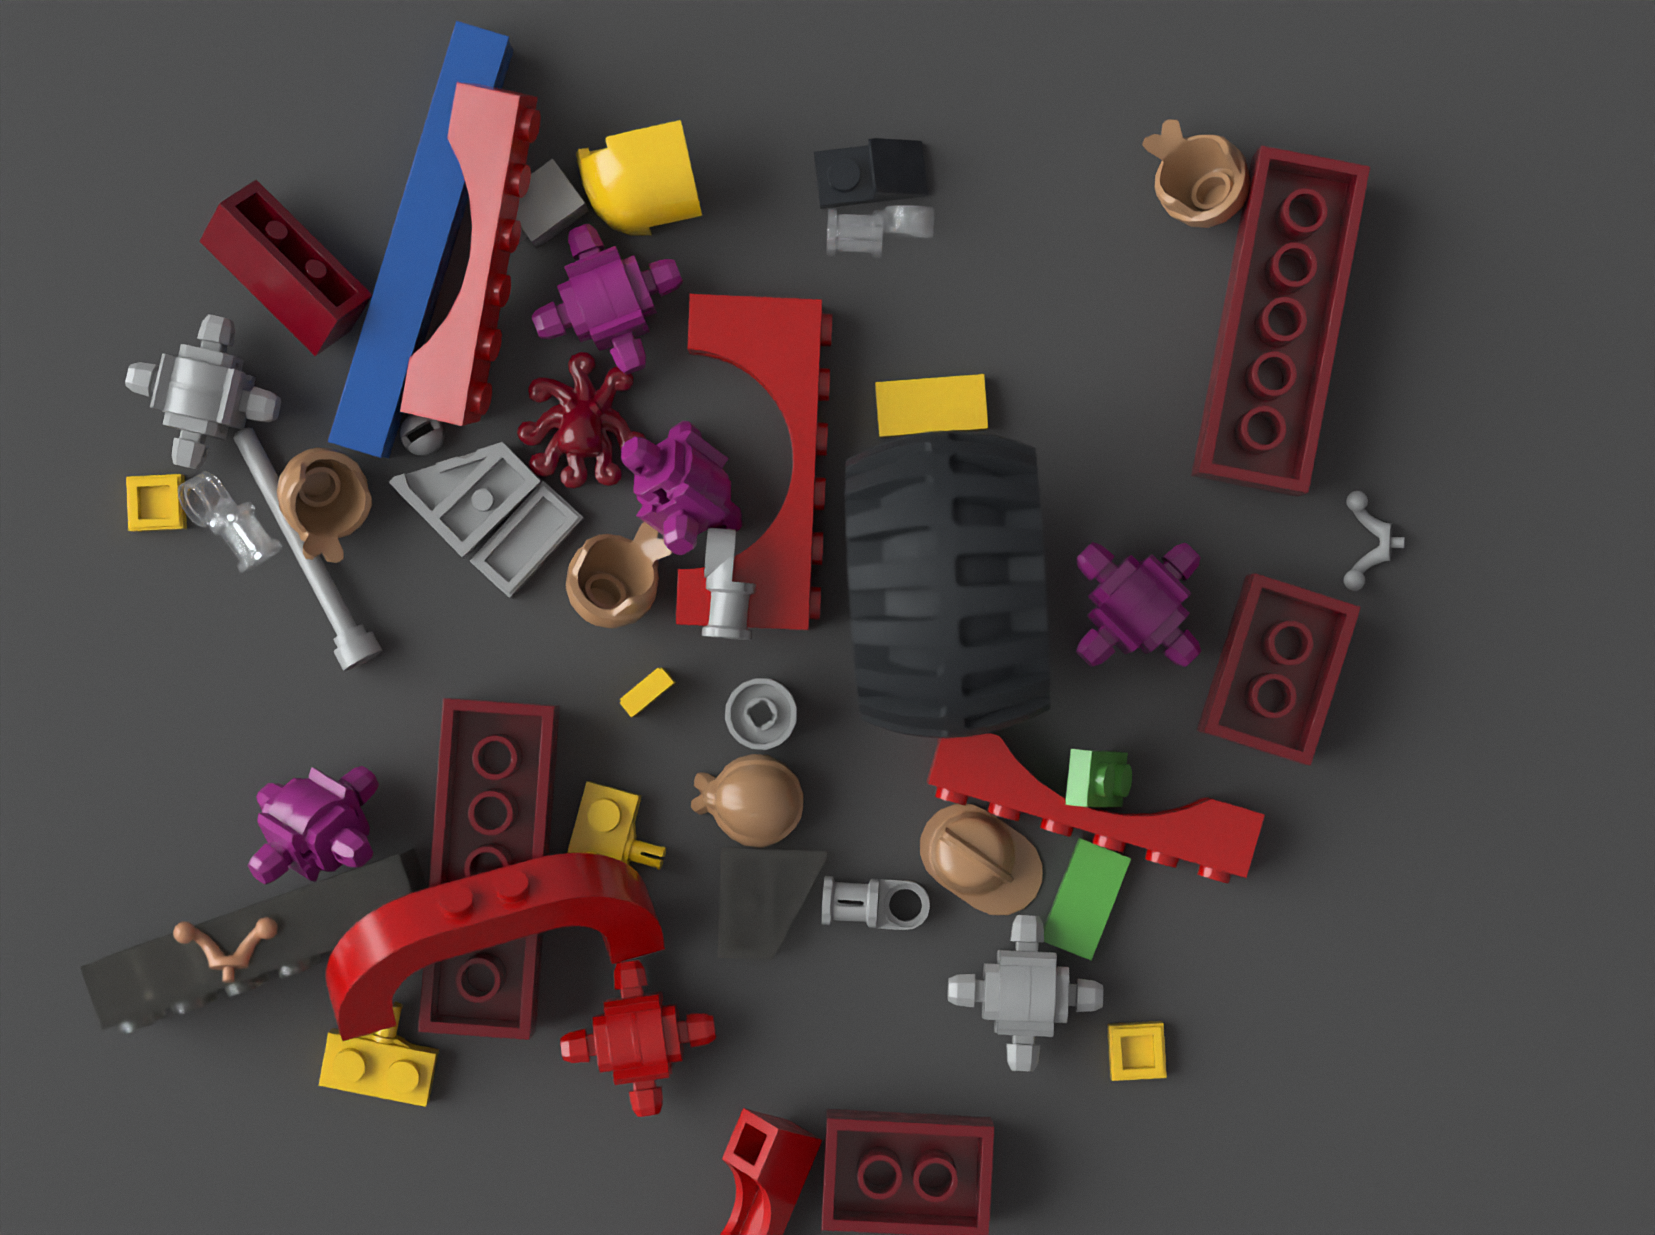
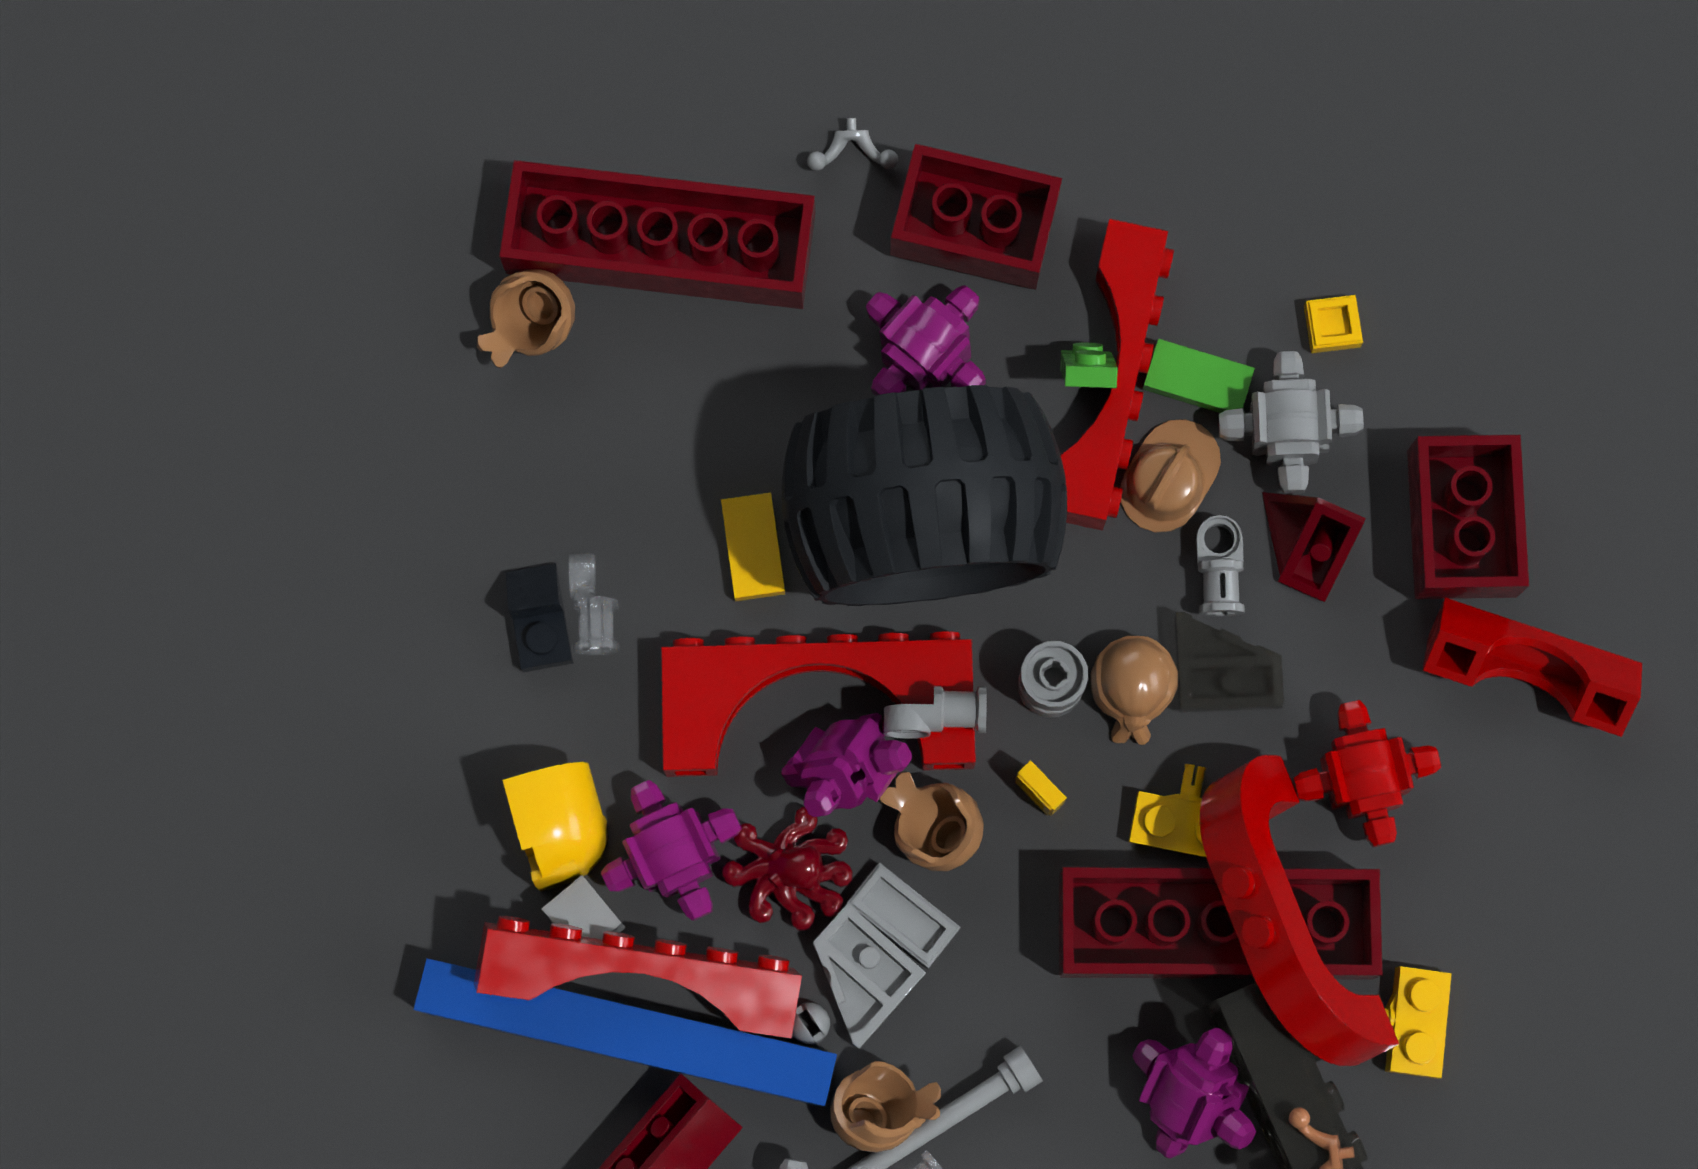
camera: 90 degrees left, 10 degrees down
none -> dark red slope [1262,492,1366,602]

